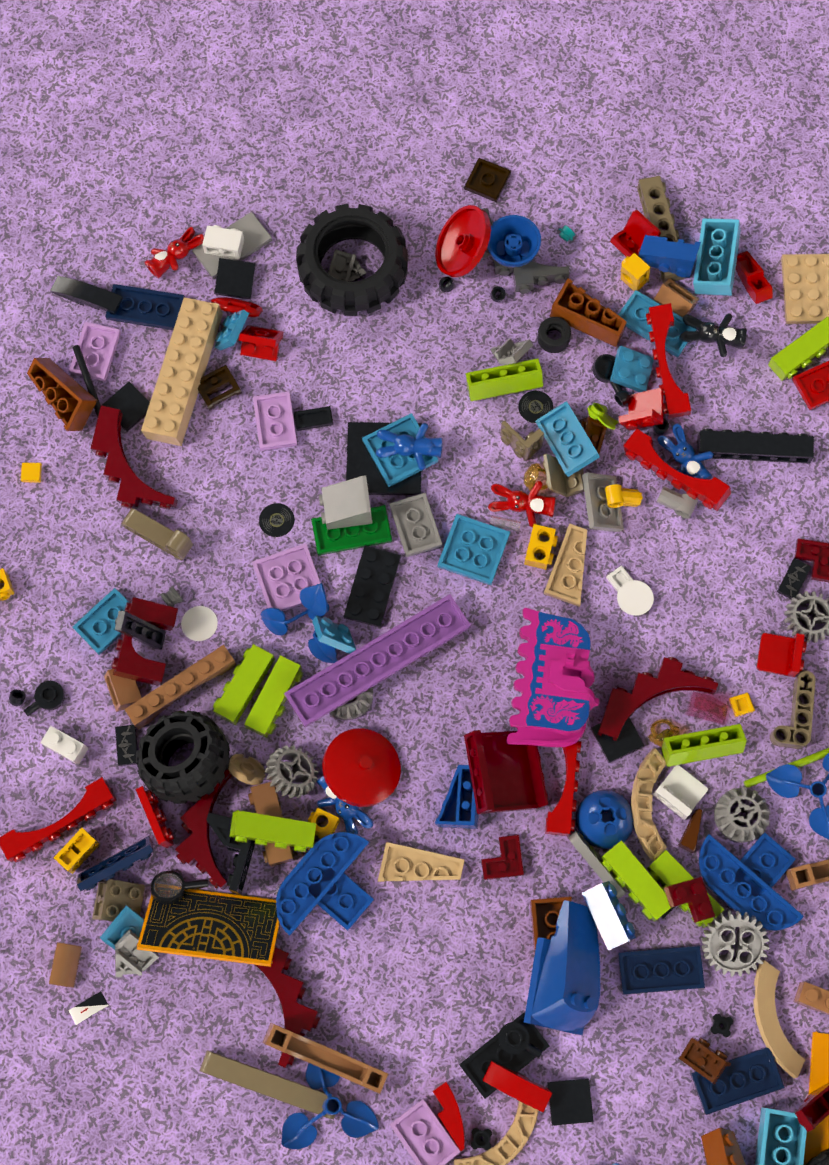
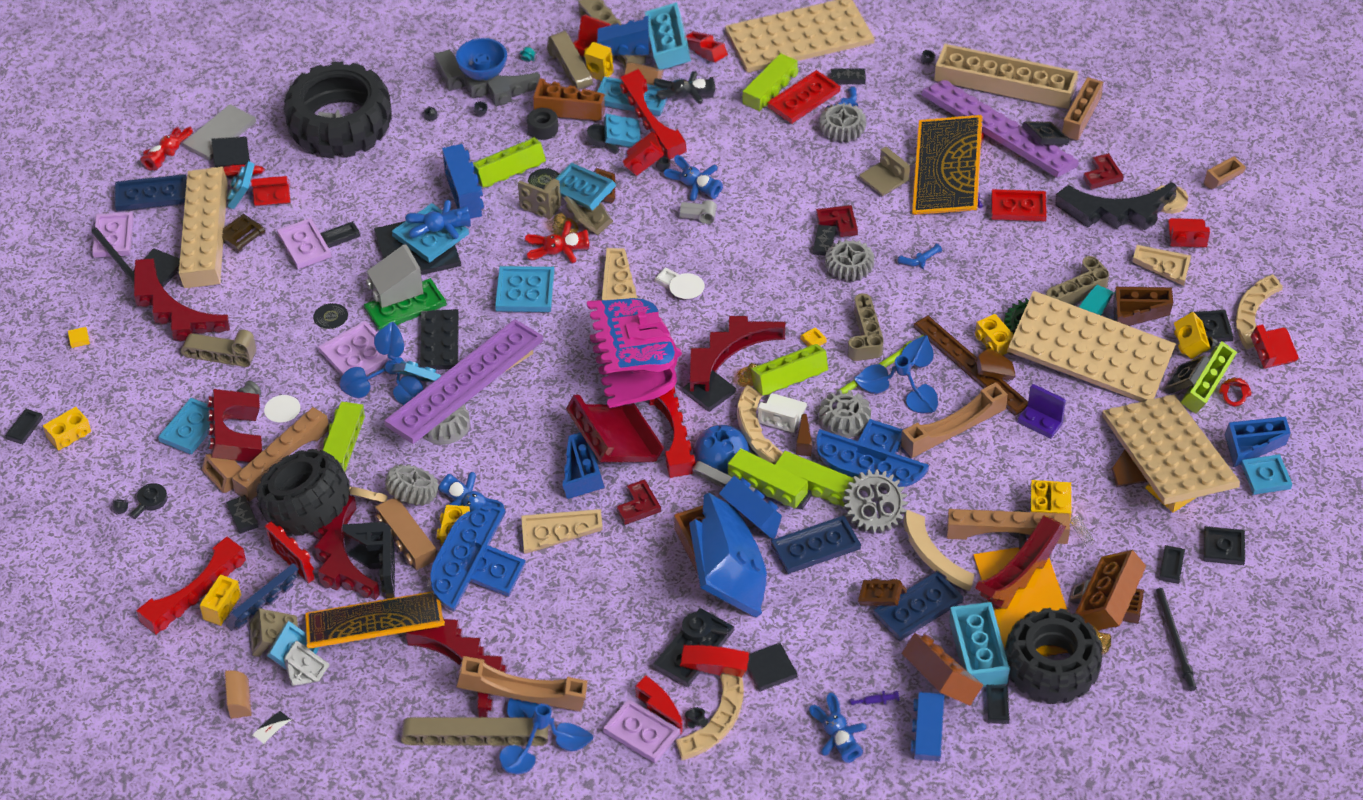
camera: 20 degrees left, 25 degrees down
dark orange wedge [27,358,97,431] -> none
white brick [40,726,89,765] -> none
black slope [50,275,123,315] -> none
black plate [114,611,166,650] -> none
piece [151,871,208,905] -> none
white brick [202,225,245,259] -> none
lime brick [229,810,316,852] -> none
lime brick [244,655,303,738] -> none
red dish [322,728,401,807] -> none
light grey plate [389,493,442,557] -> none
red dish [435,205,491,277] -> none
dark brown tile [464,158,511,203] -> none
clear hinge [489,515,521,532] -> none
light grey slope [490,338,533,365] -> none
yellow brick [524,524,558,570] -> none
light grey plate [582,472,624,532] -> none
lime plate [587,403,618,430] -> none
yellow piece [605,484,643,508] -> none
black hinge [614,390,630,407] -> none
red arch [623,429,731,511] -> none
dark red plate [664,877,715,923] -> none
clear pink slope [685,691,729,725] -> none
black brick [697,428,814,464] -> none
black plate [710,1014,733,1037] -> none
red bracket [756,633,807,677] -> none
none -> blue brick [442,144,484,219]
none -> dark tan beam [547,31,593,90]

